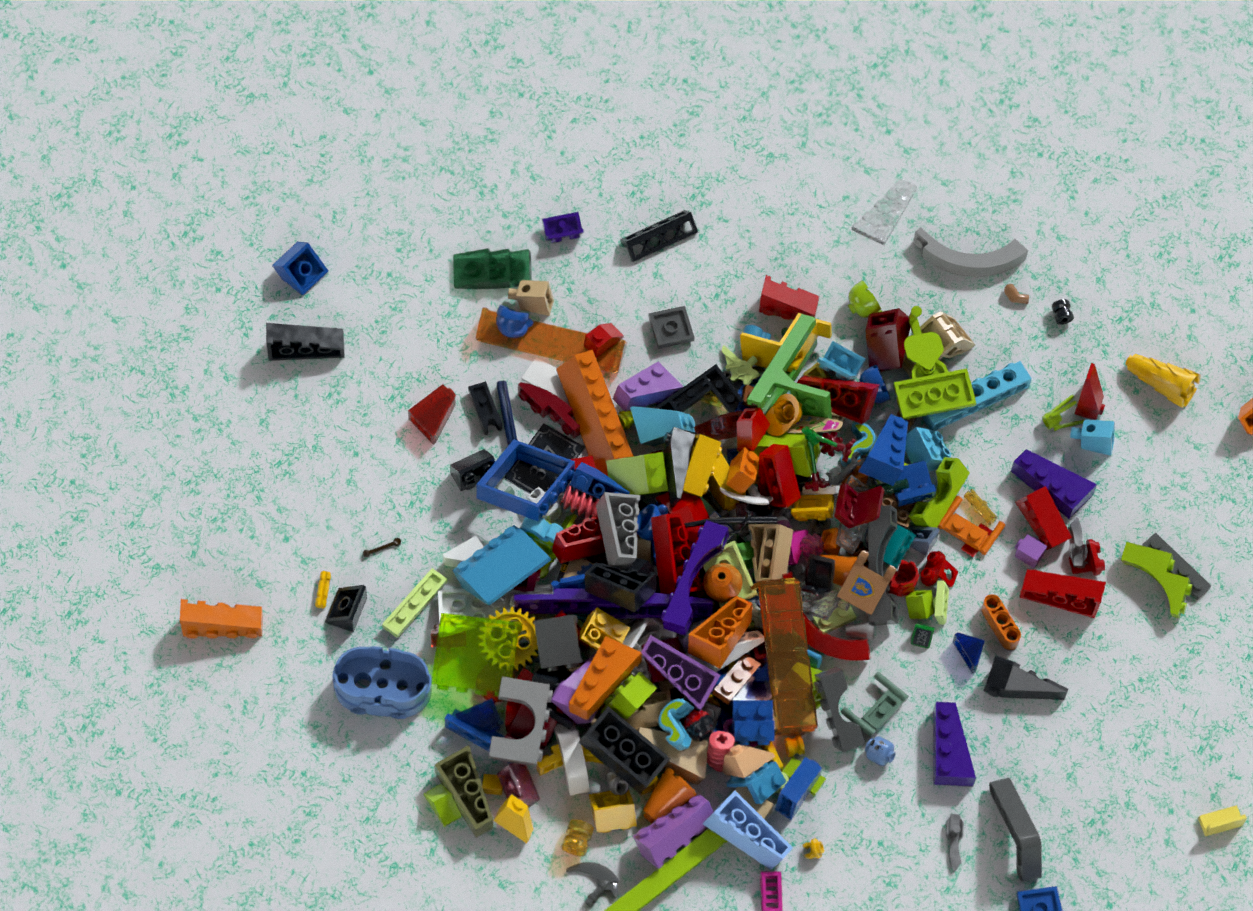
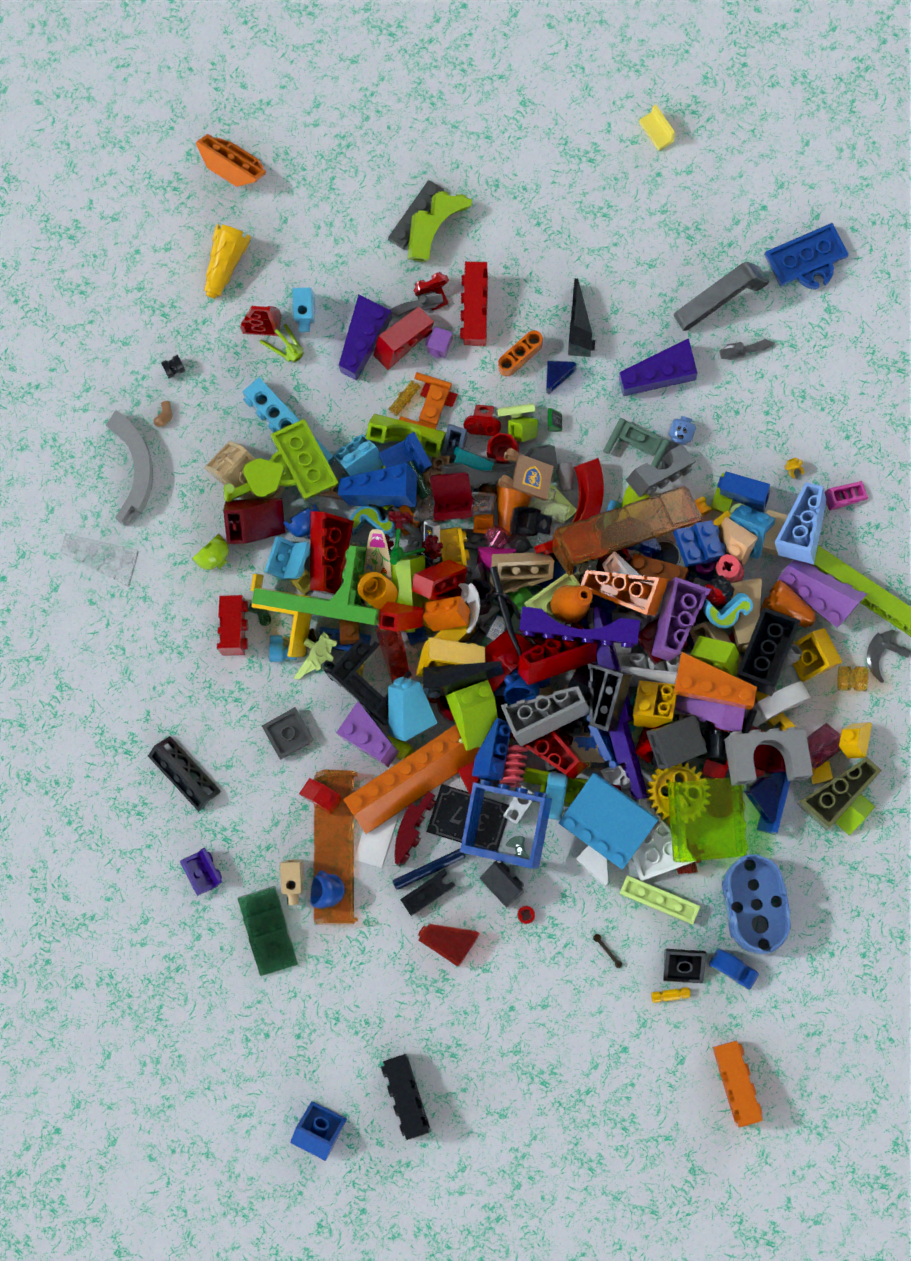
camera: 90 degrees left, 15 degrees up
none -> red bush [517,906,535,924]
none -> blue animal [709,949,759,990]

